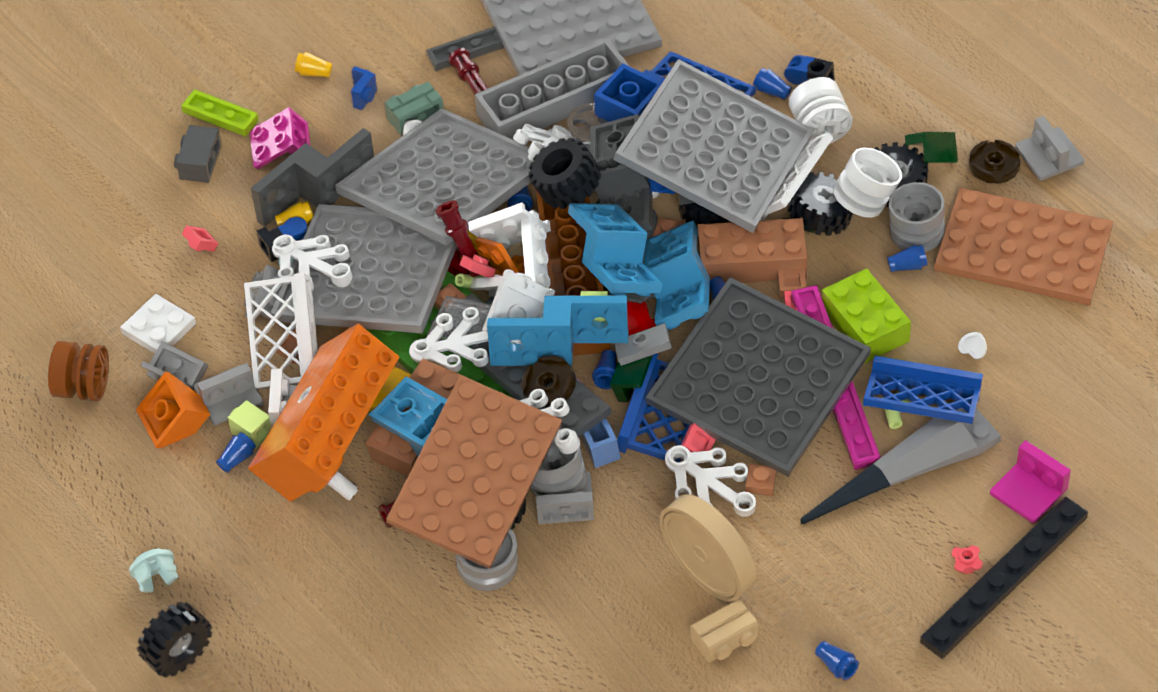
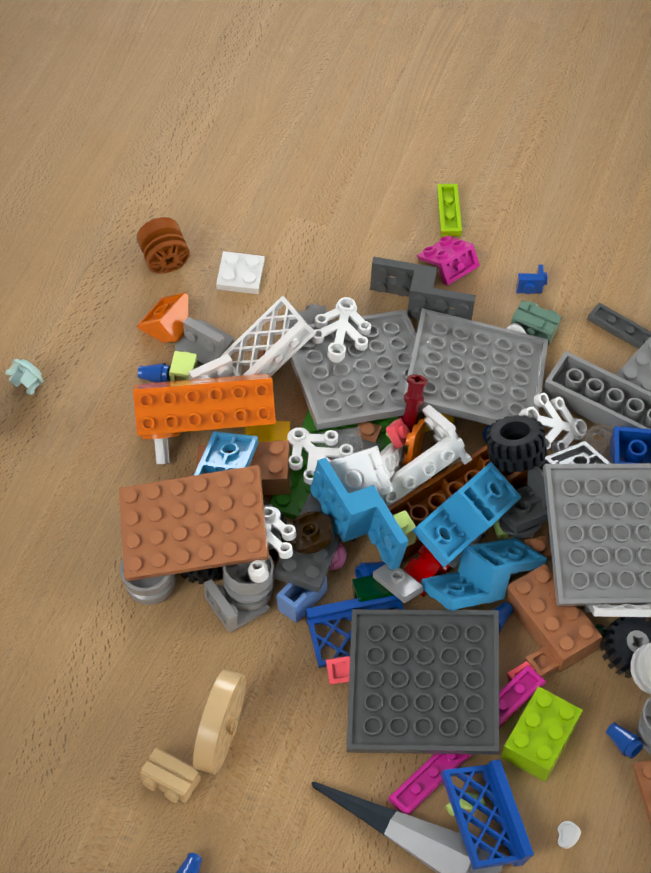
camera: 55 degrees right, 5 degrees up
light grey bracket [141,341,208,391] -> none
dark grey brick [174,125,222,183] -> none
coral plate [182,225,219,252] -> none
leg [256,217,307,262] -> none
yellow cone [275,201,314,227] -> none
yellow cone [295,52,333,78] -> none
dark red pin [448,48,488,95] -> none
white plant [665,445,756,517] -> none
nougat plate [745,464,777,496] -> none

